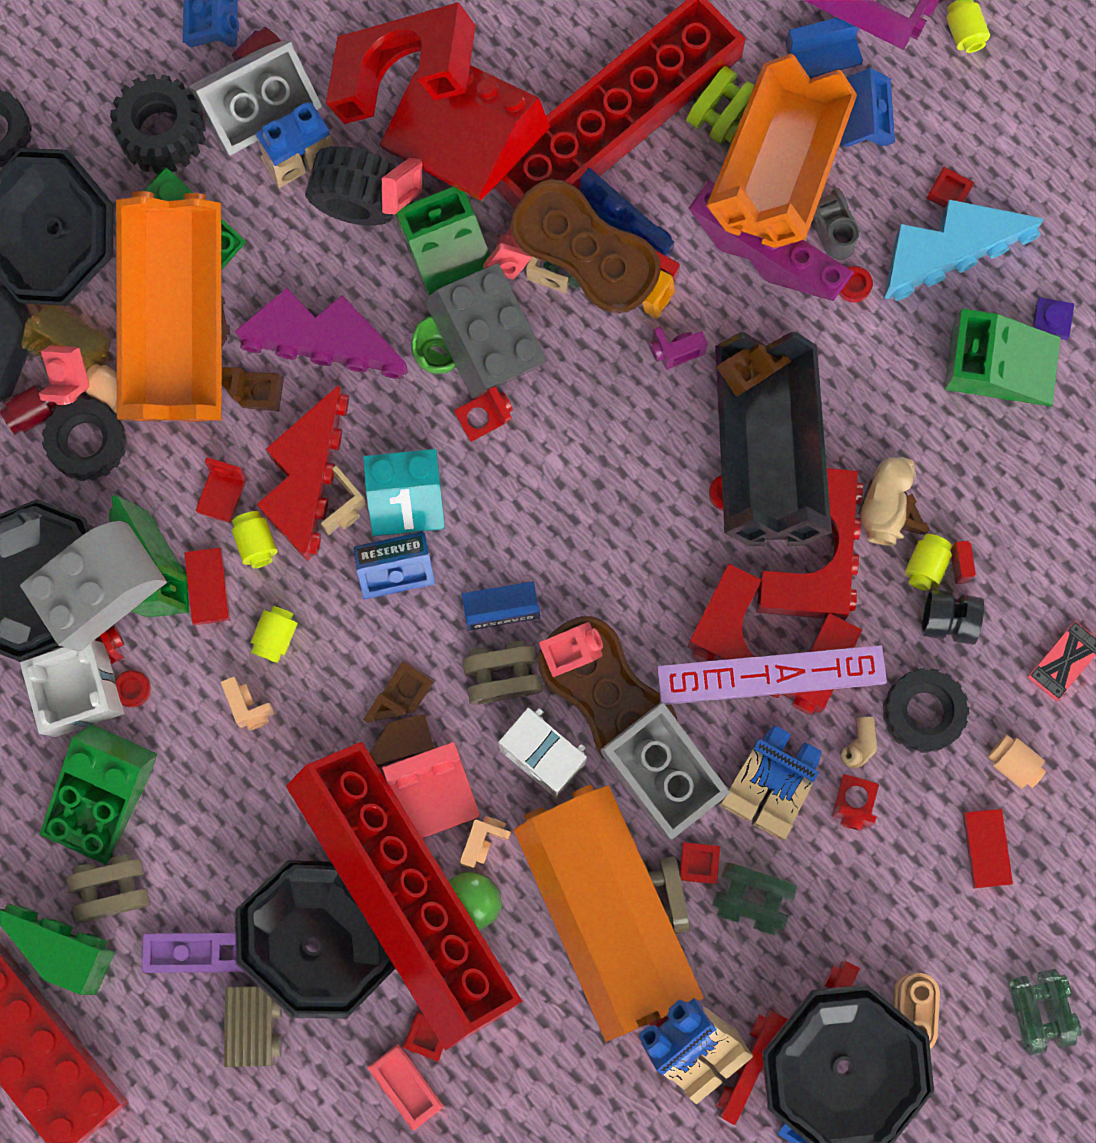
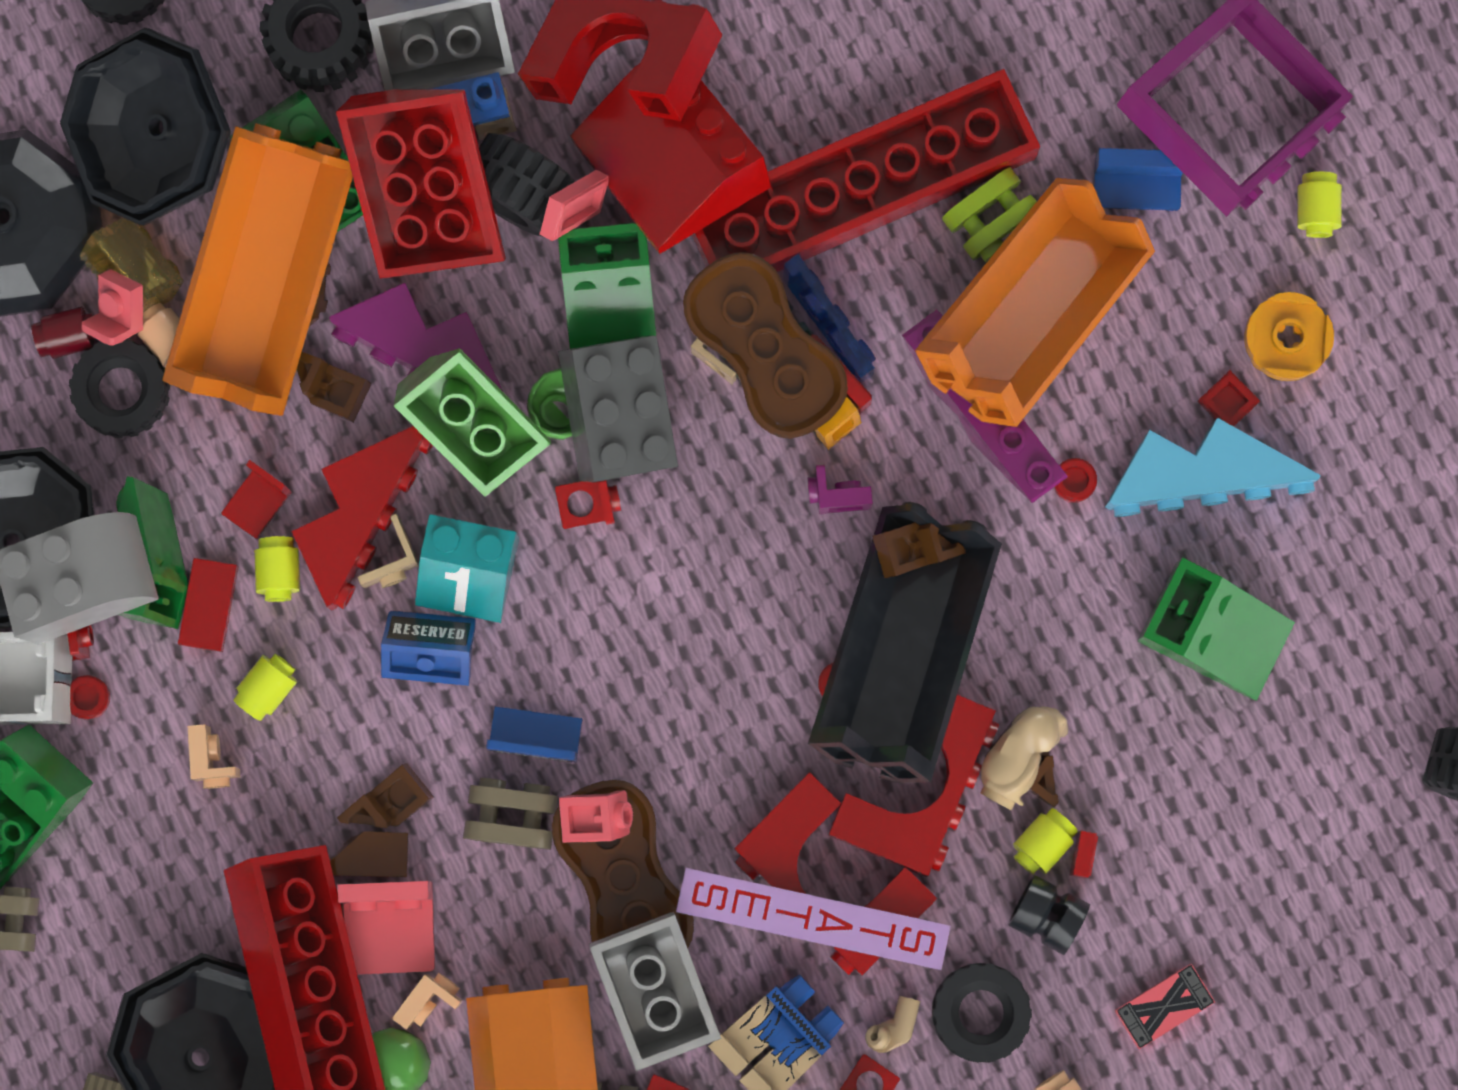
camera: 20 degrees right, 5 degrees up
medium lavender plate [142,933,244,973] -> none
coral bracket [484,227,532,280] -> none
white container [498,708,587,799] -> none
dark grey piece [811,188,860,260] -> none
blue panel [840,68,895,147] -> none
dark purple plate [1033,297,1074,340] -> none
none -> red slope [336,89,506,279]
none -> bright green slope [393,348,551,497]
none -> light orange plate [1244,292,1334,381]

